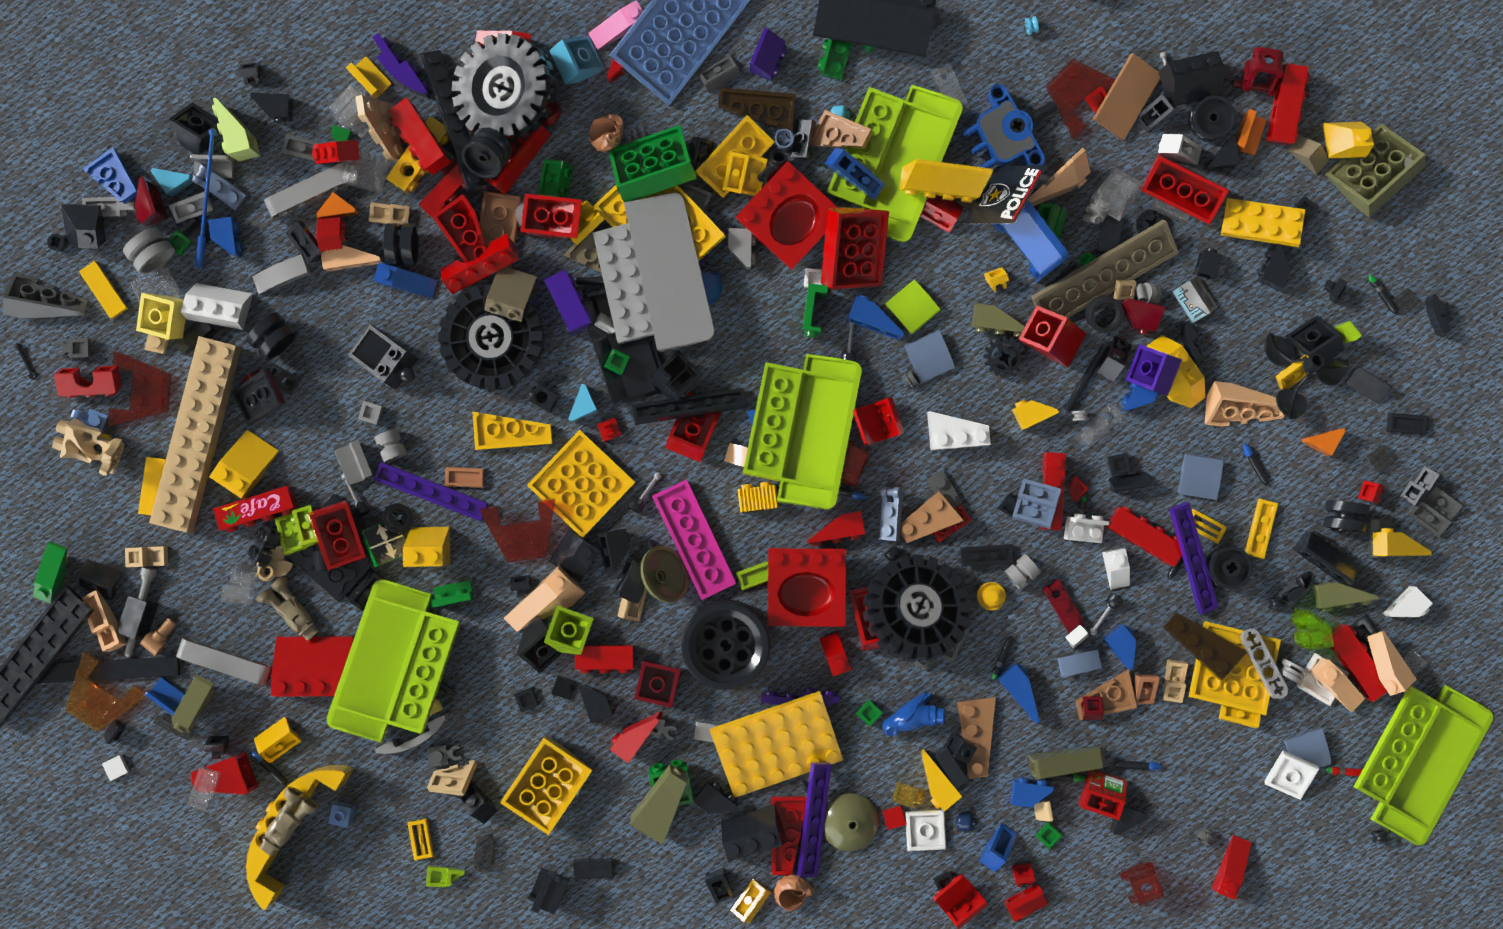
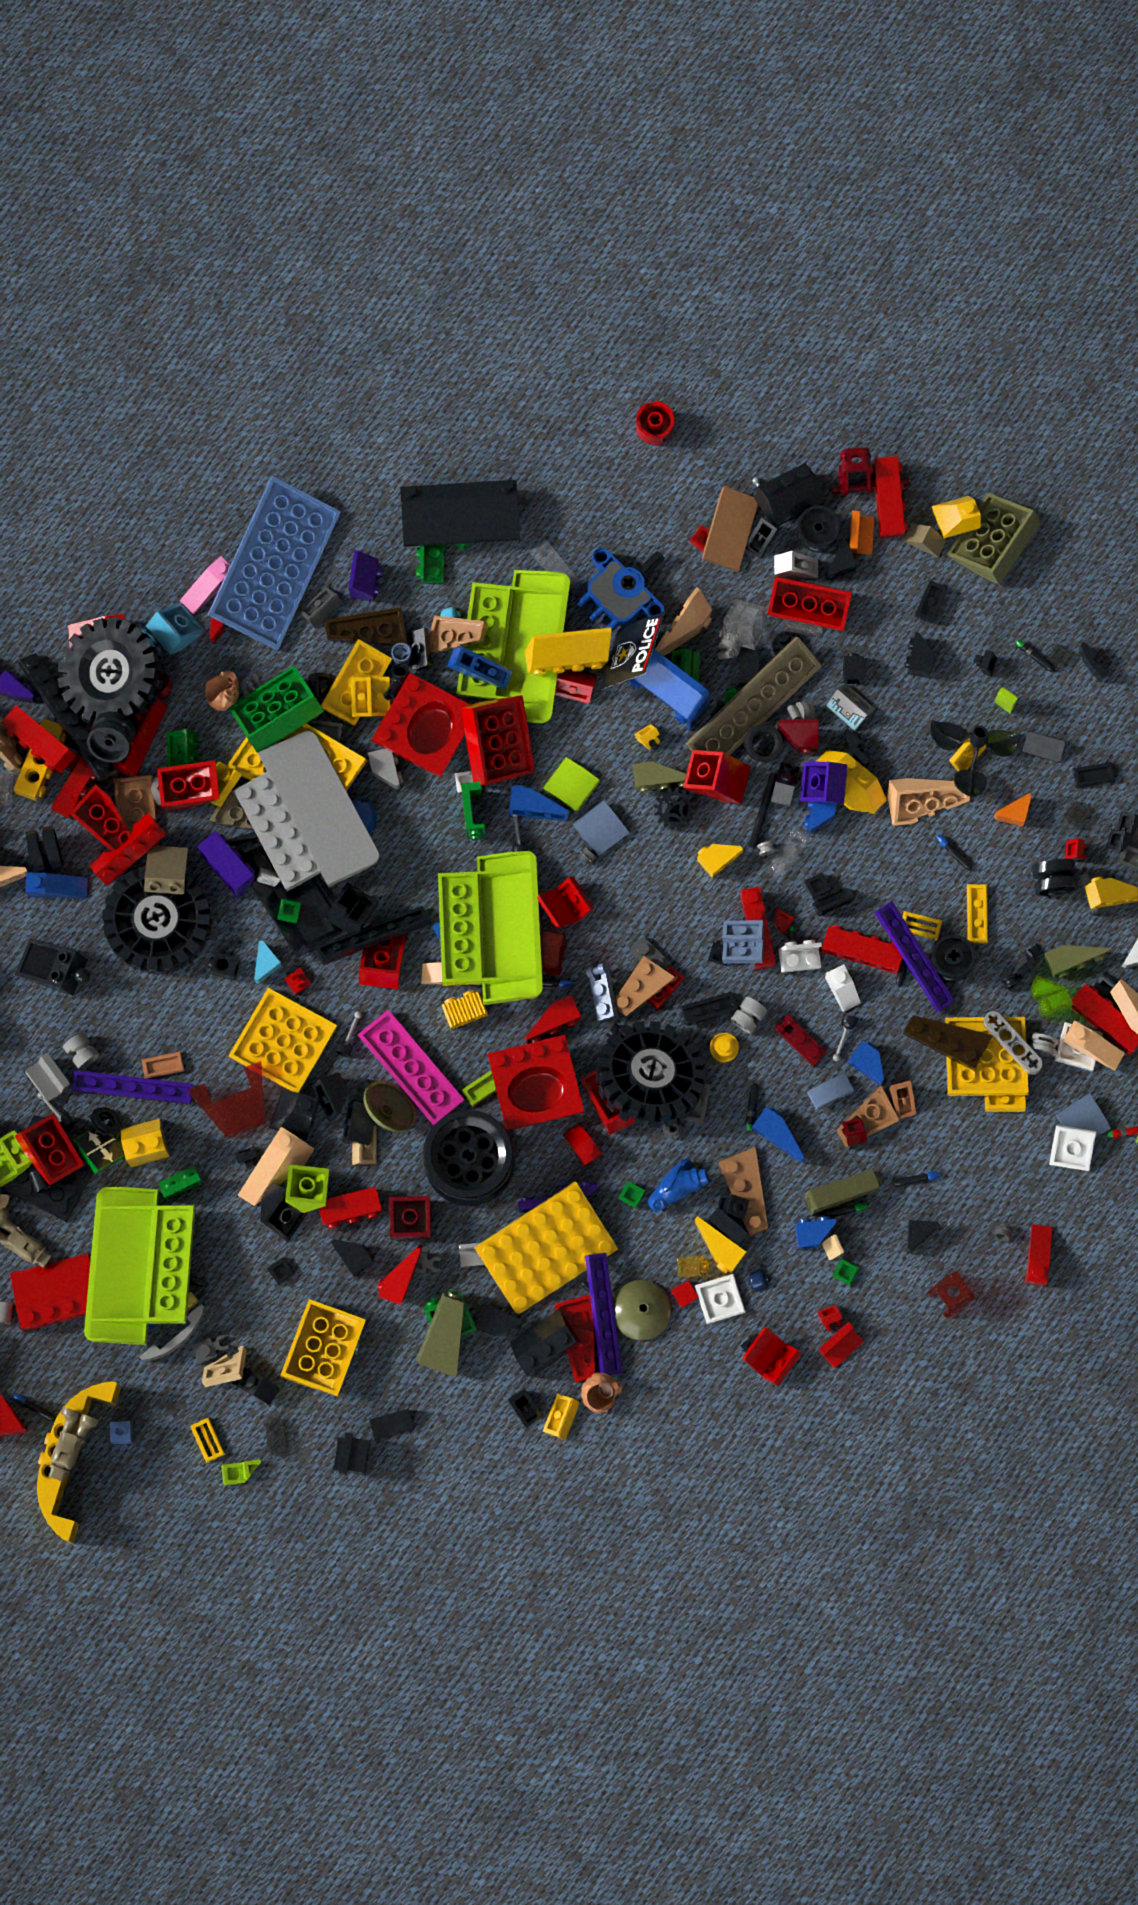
camera: 15 degrees left, 10 degrees down
yellow panel [254,717,301,763] -> none
black slope [346,568,385,611] -> none
light grey plate [358,401,383,425] -> none
tan slope [369,202,410,226] -> none
yellow wing [472,412,553,450] -> none
black slope [551,675,577,700] -> none
white wedge [927,411,991,450] -> none
blue slope [979,823,1017,872] -> none
medium azure bush [1025,16,1039,35] -> none
clear red wing [1045,59,1115,139] -> none
white slope [1065,625,1088,649] -> none
red slope [1078,769,1127,820] -> none
tan tile [1113,280,1136,300] -> none
tan slope [1163,659,1188,703] -> none
sand blue slope [1178,453,1223,500] -> none
yellow plate [1221,198,1305,247] -> none
black slope [1285,315,1344,361] -> none
black slope [1293,530,1359,585] -> none

